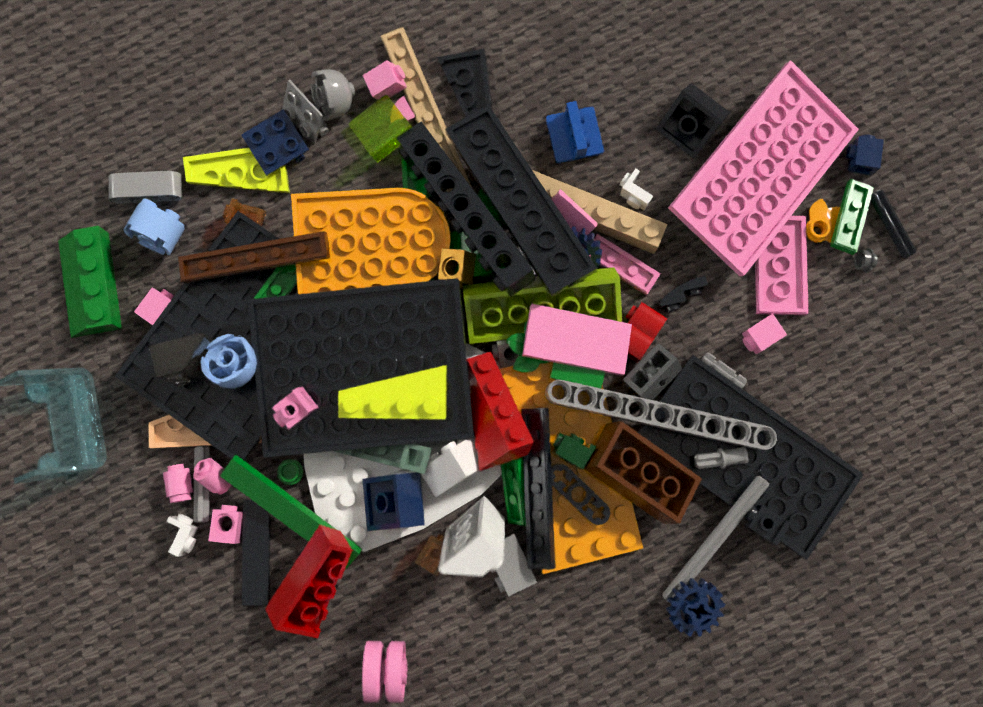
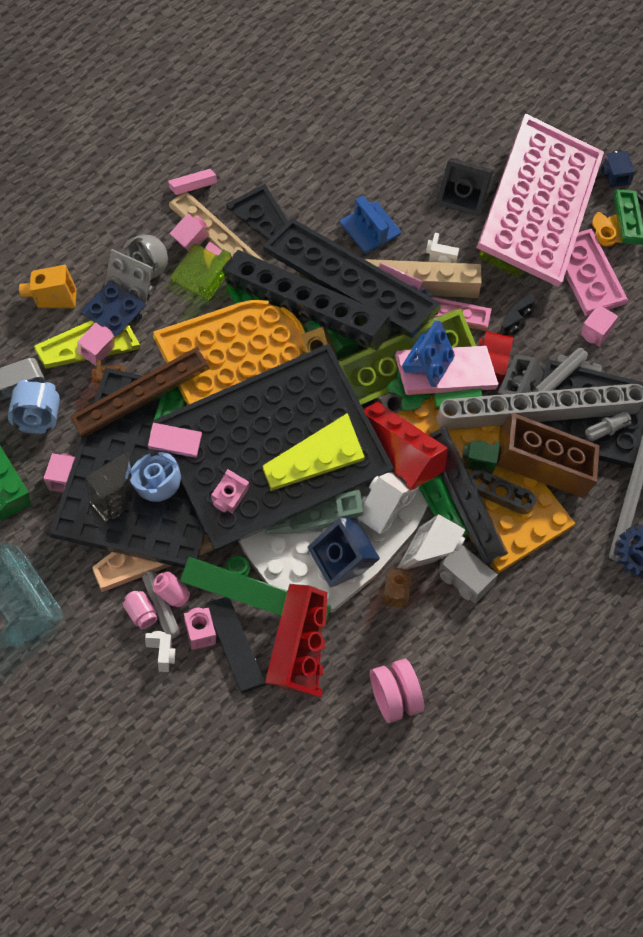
camera: 25 degrees left, 20 degrees down
none -> light orange torso [19,265,77,308]
none -> bright pink brick [77,323,115,366]
none -> bright pink tile [148,423,202,458]
none -> bright pink tile [168,169,218,195]
none -> blue bracket [402,321,455,387]
none -> light grey axle [535,348,588,392]

